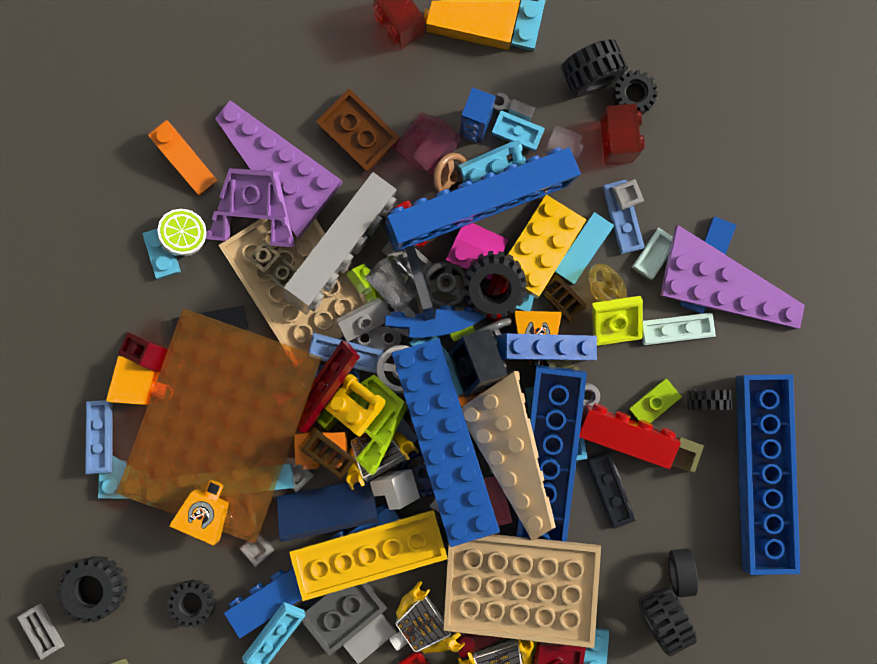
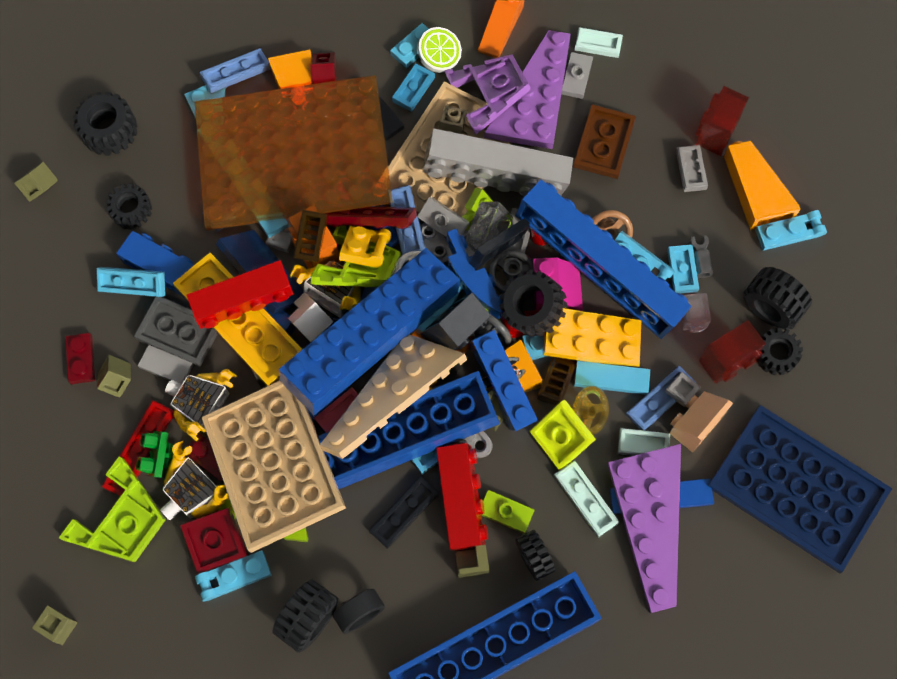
camera: 65 degrees right, 15 degrees down
light grey tile [17,603,65,660] -> none
light orange torso [170,480,229,546] -> none
light grey tile [240,532,275,567] -> none
clear pink slope [392,112,462,175] -> none
blue brick [460,87,496,143] -> none
none -> red brick [186,260,294,329]
none -> dark azure plate [392,63,435,112]
none -> light grey plate [561,52,593,99]
none -> light aqua tile [575,27,623,58]
none -> light nougat slope [670,391,733,453]
none -> light grey plate [676,145,708,192]
none -> dark blue plate [708,405,892,574]

